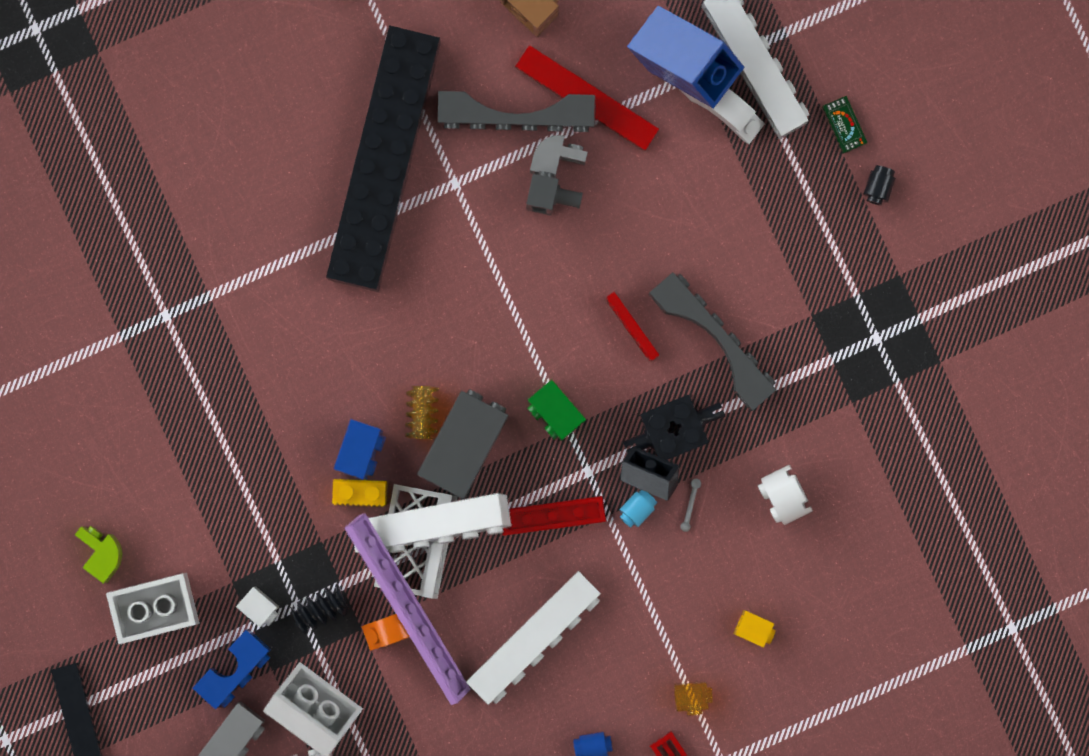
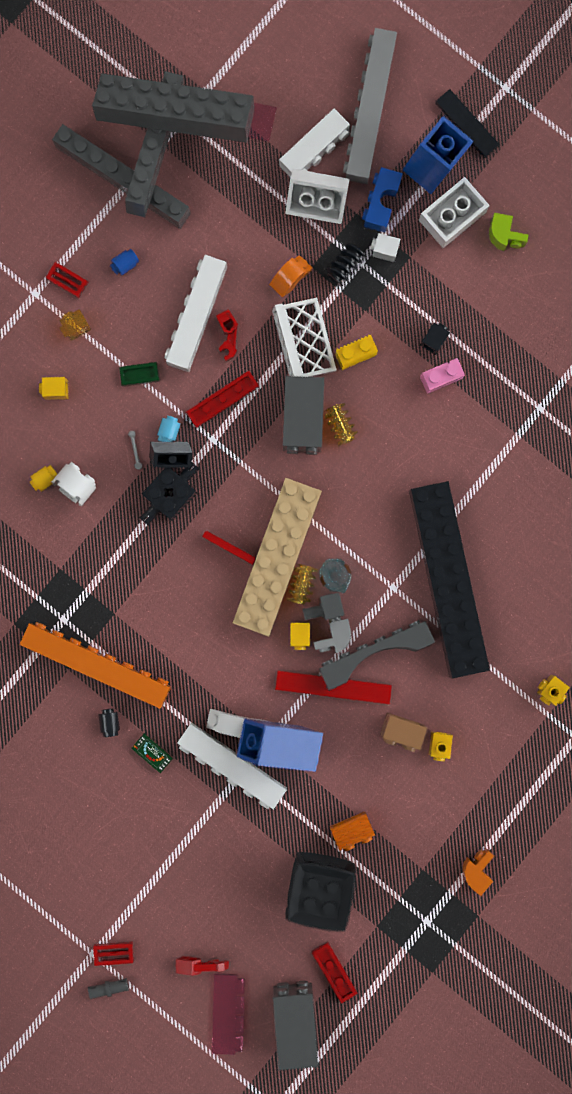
camera: 160 degrees right, 0 degrees up
blue brick [333,419,386,480] -> none
lavender tile [345,513,471,705] -> none
white brick [351,494,511,553] -> none
green brick [527,379,586,441] -> none
dark grey arch [648,272,776,411] -> none
none -> orange brick [19,622,172,709]
none -> yellow brick [29,465,57,492]
none -> dark green tile [119,362,160,387]
none -> red piece [216,309,238,362]
none -> tan brick [233,478,322,636]
none -> clear yellow piece [286,564,318,606]
none -> yellow brick [290,623,310,650]
none -> clear light blue hair [318,558,352,593]
none -> blue brick [402,116,473,194]
none -> black brick [420,322,450,355]
none -> bright pink brick [420,358,465,394]

